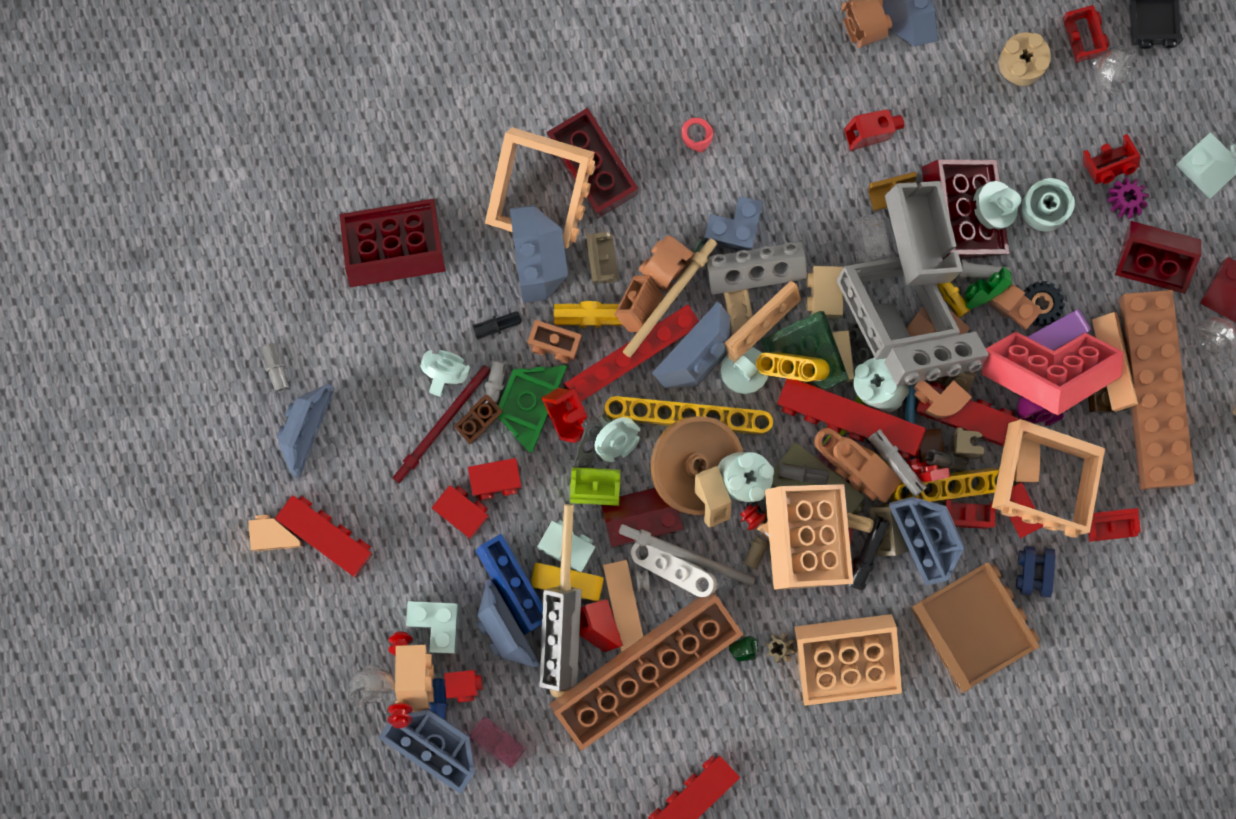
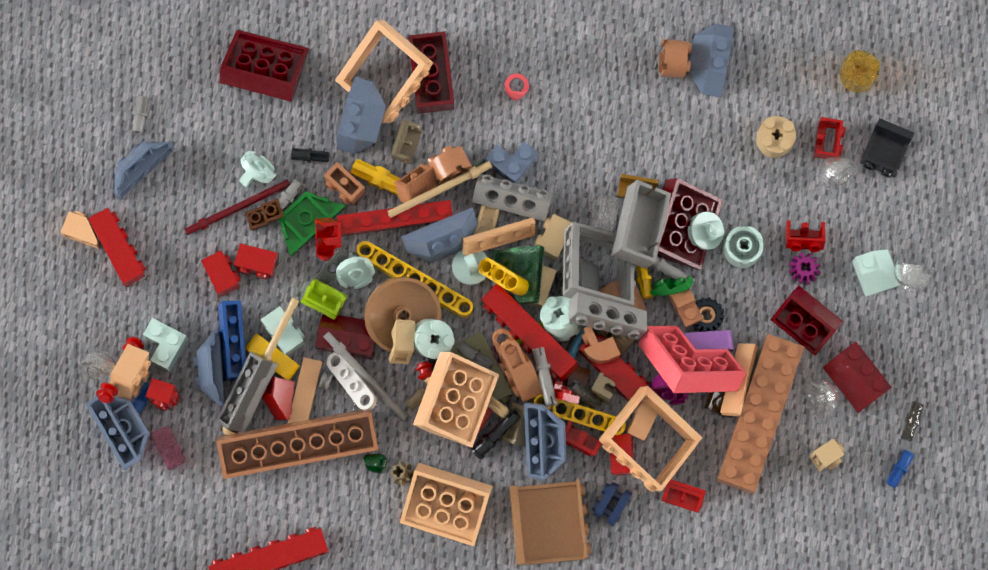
camera: 20 degrees right, 5 degrees down
red torso [844,109,904,151] -> none

